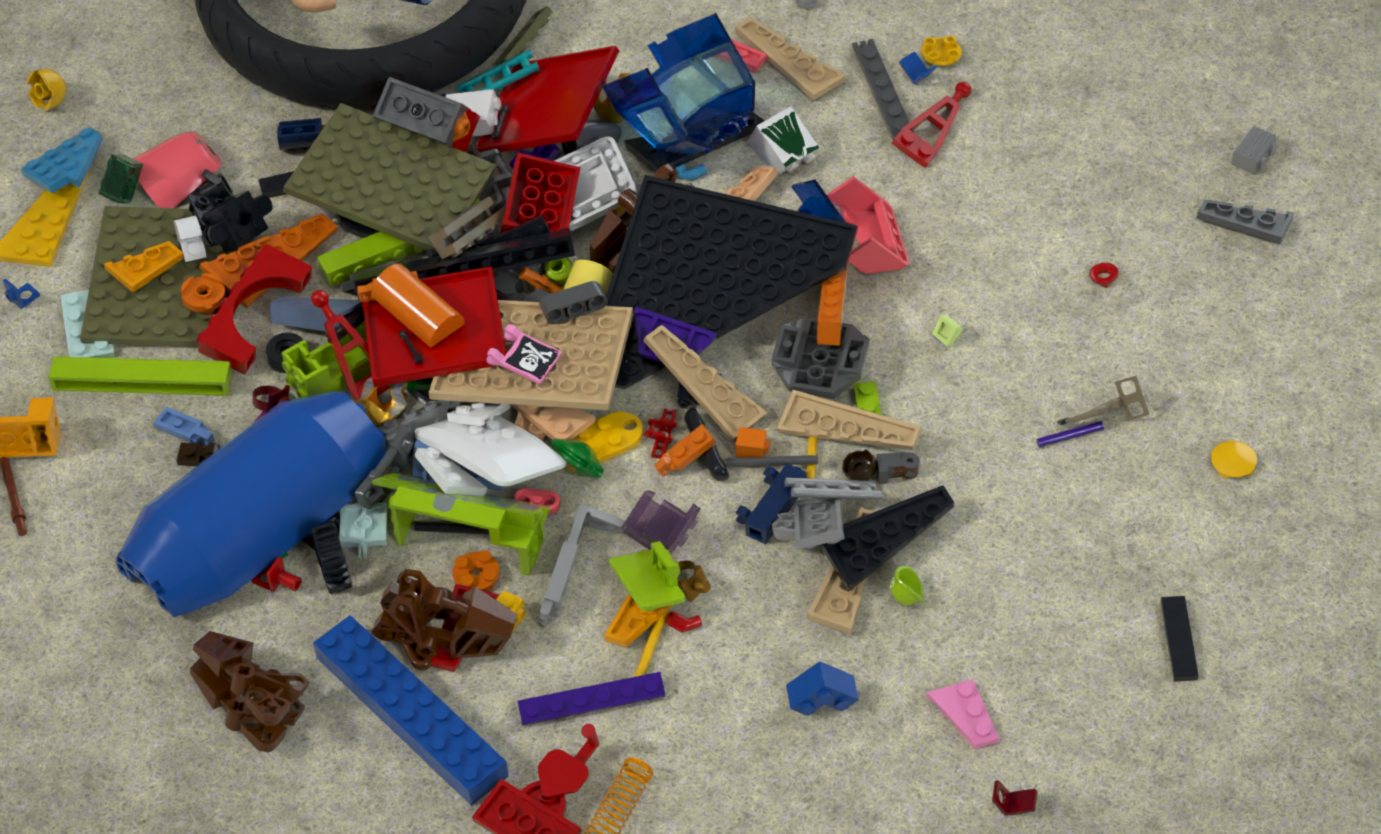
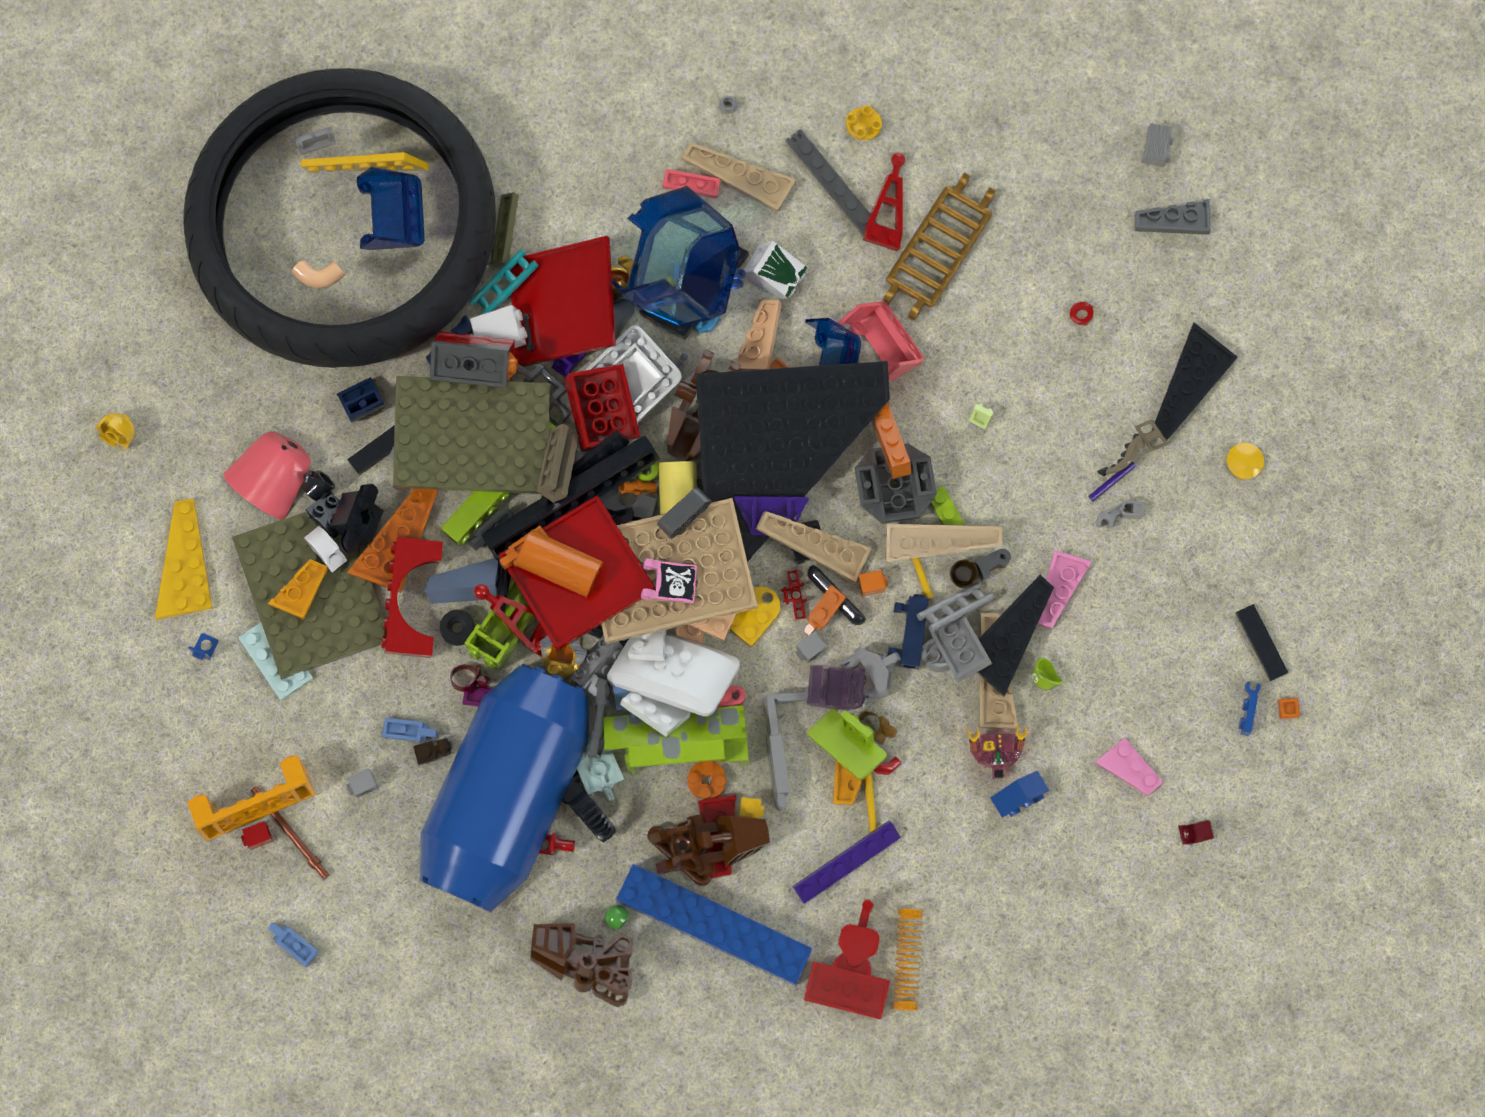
camera: 25 degrees left, 25 degrees up
dark azure wing [21,127,103,193] -> none
lime brick [48,356,233,396] -> none
clear green brick [98,154,143,203] -> none
orange plate [181,273,226,315] -> none
black hinge [399,330,423,364] -> none
green hat [550,438,605,478] -> none
dark grey bar [726,455,818,467] -> none
blue bracket [899,52,938,84] -> none
none -> light grey brick [346,768,378,798]
none -> bright green piece [604,905,629,930]
none -> light grey brick [796,631,827,663]
none -> light grey connector [841,647,901,705]
none -> pearl gold bar [882,172,996,321]
none -> clear pink torso [967,726,1028,779]
none -> bright pink wing [1037,550,1092,629]
none -> light grey piece [1096,500,1143,529]
none -> black wing [1152,322,1238,441]
none -> blue plate [1238,681,1261,736]
none -> orange tile [1277,698,1300,719]

